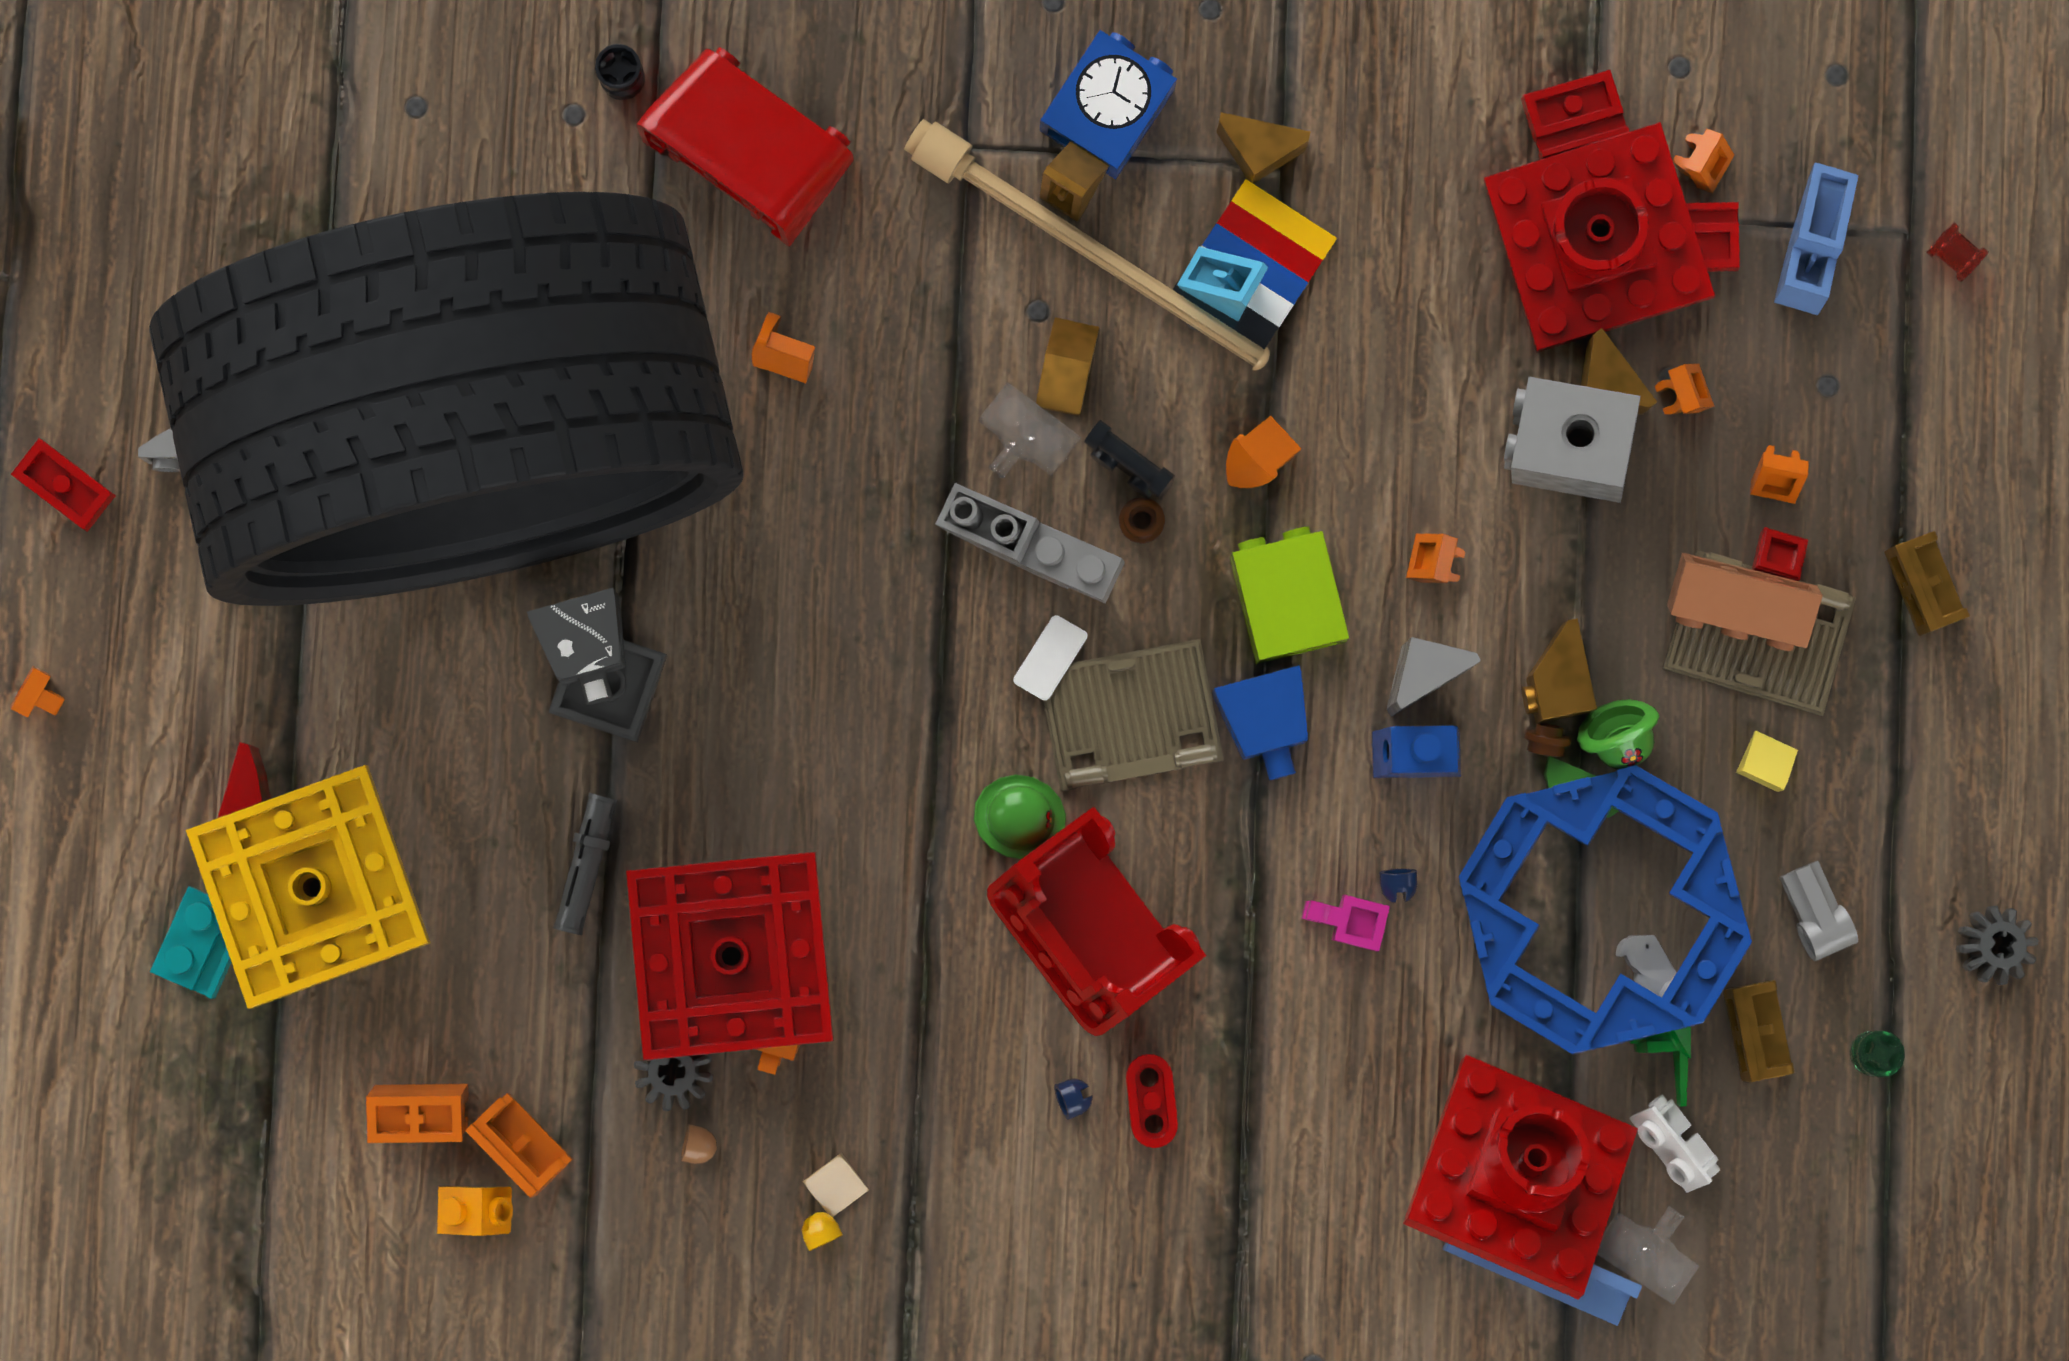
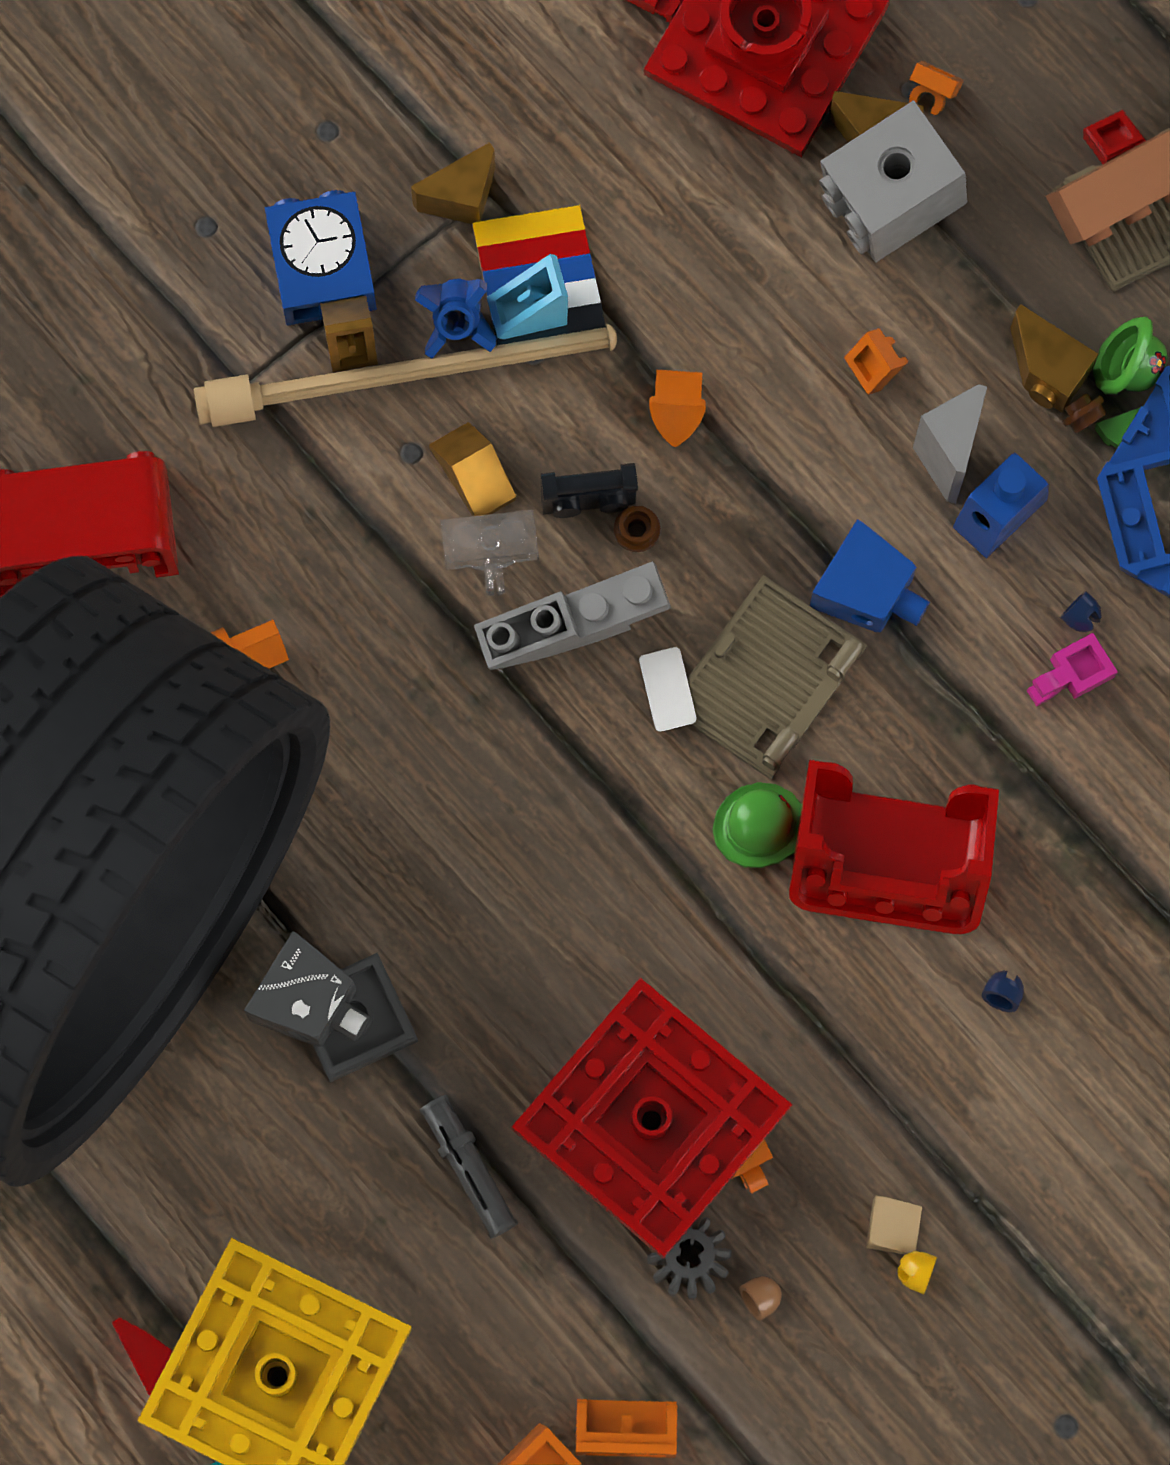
camera: 40 degrees left, 10 degrees down
red plate [1126,1054,1178,1148] -> none
lime brick [1230,527,1349,664] -> none
orange tile [1750,445,1809,504] -> none
none -> blue brick [415,278,497,359]

